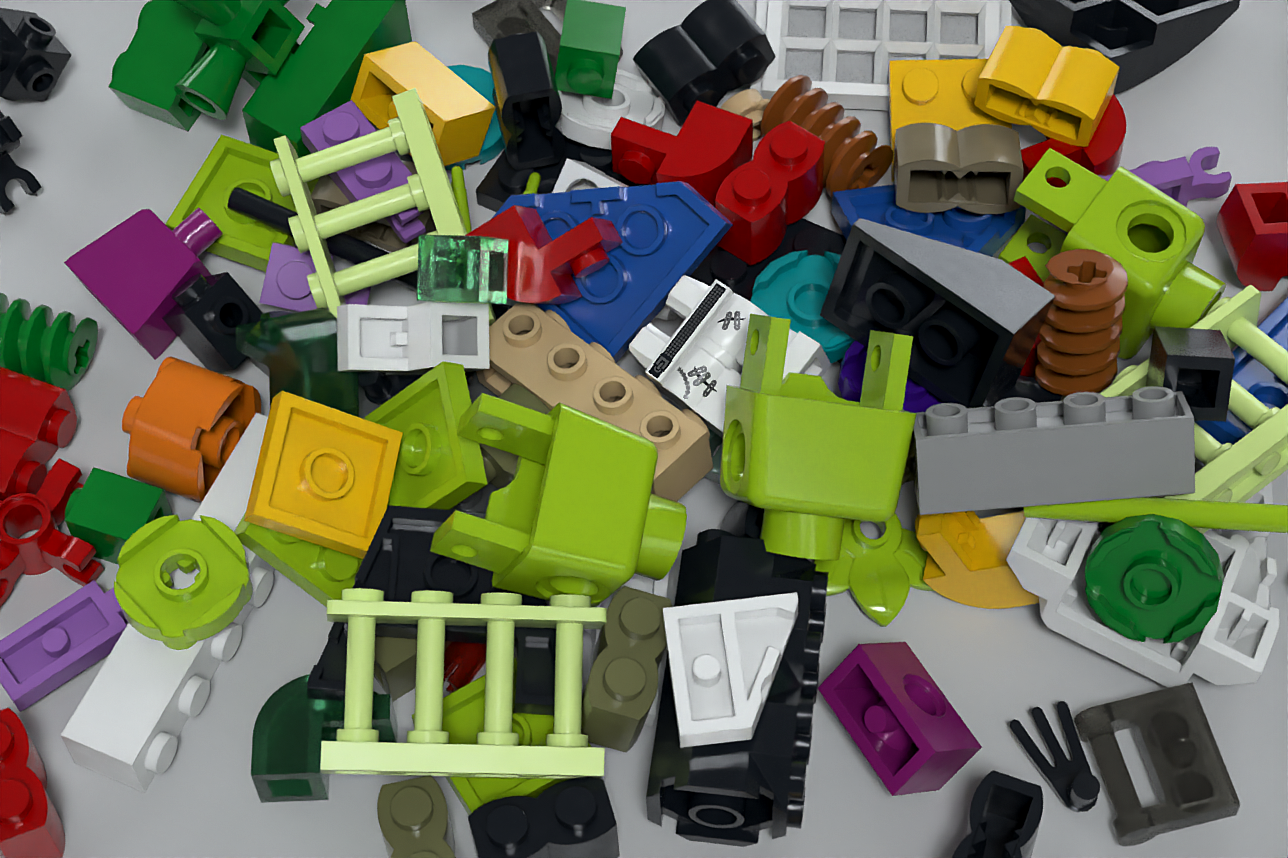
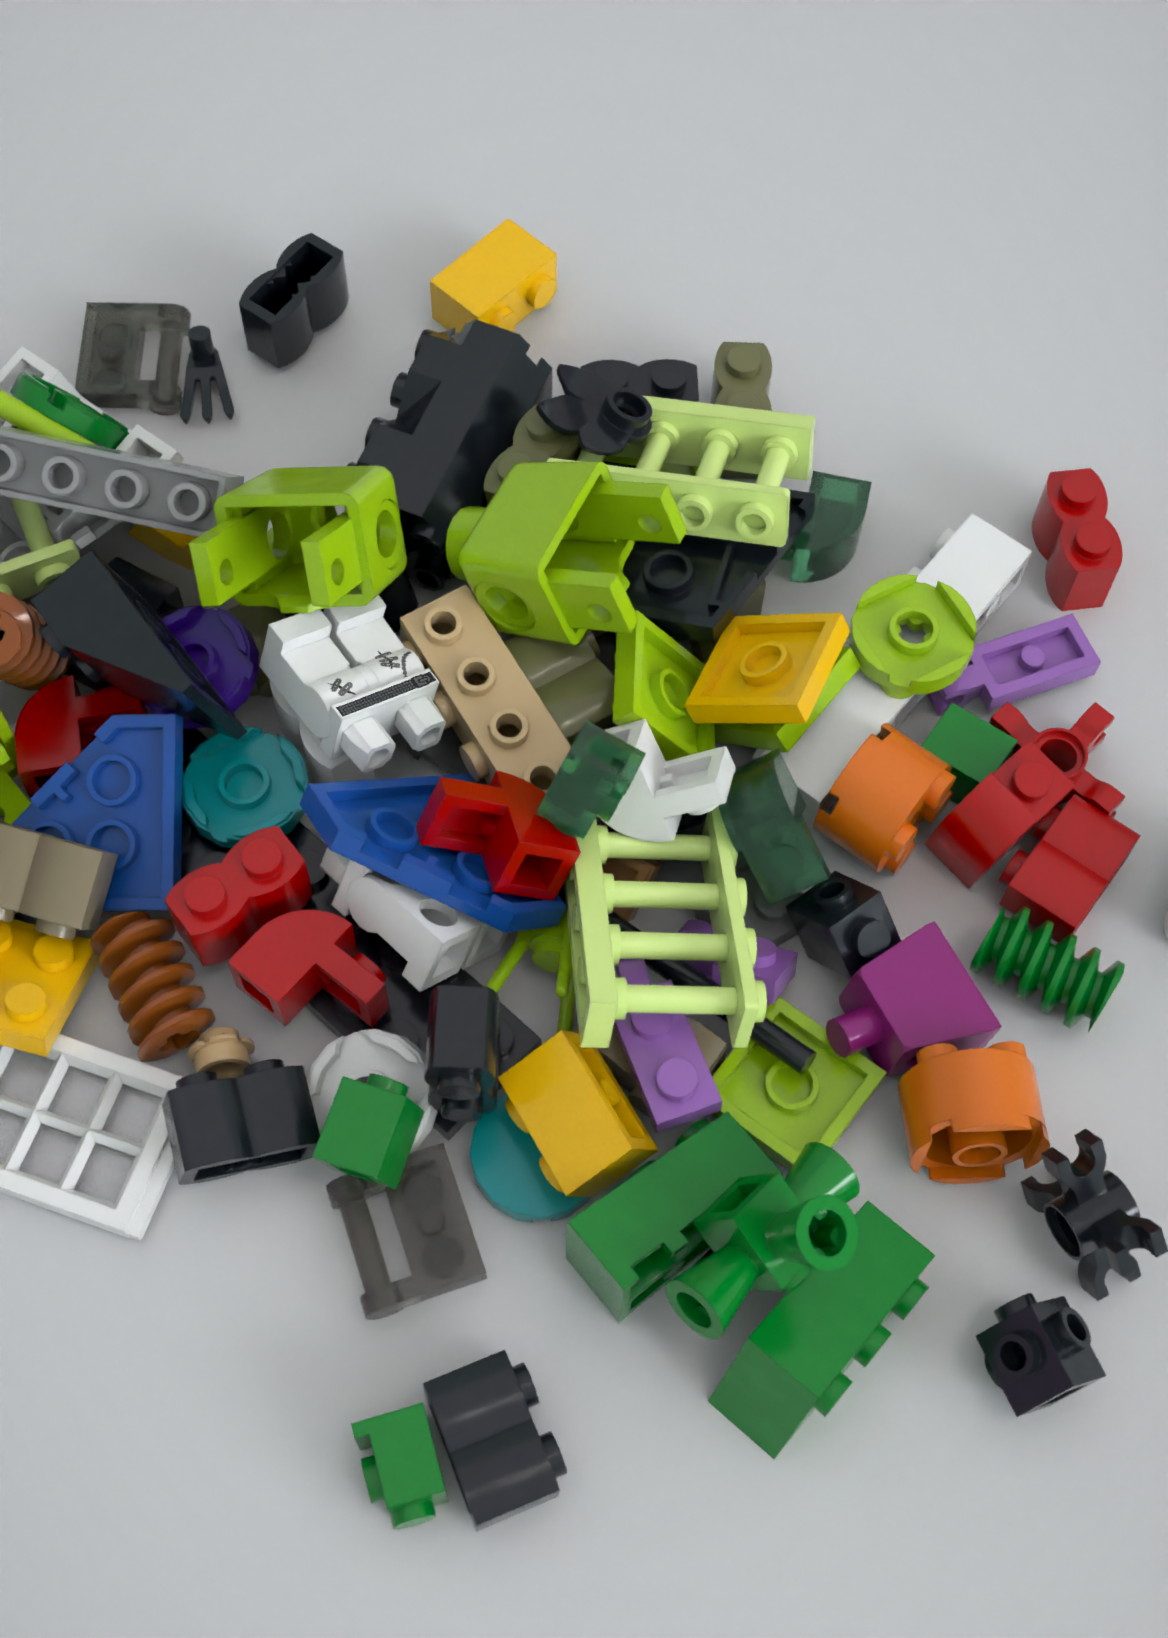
camera: 170 degrees left, 5 degrees up
white wing [663,592,799,748] -> none
magenta brick [818,642,982,796] -> none
none -> black plate [536,364,652,456]
none -> orange brick [898,1041,1050,1184]
none -> red brick [924,740,1076,889]

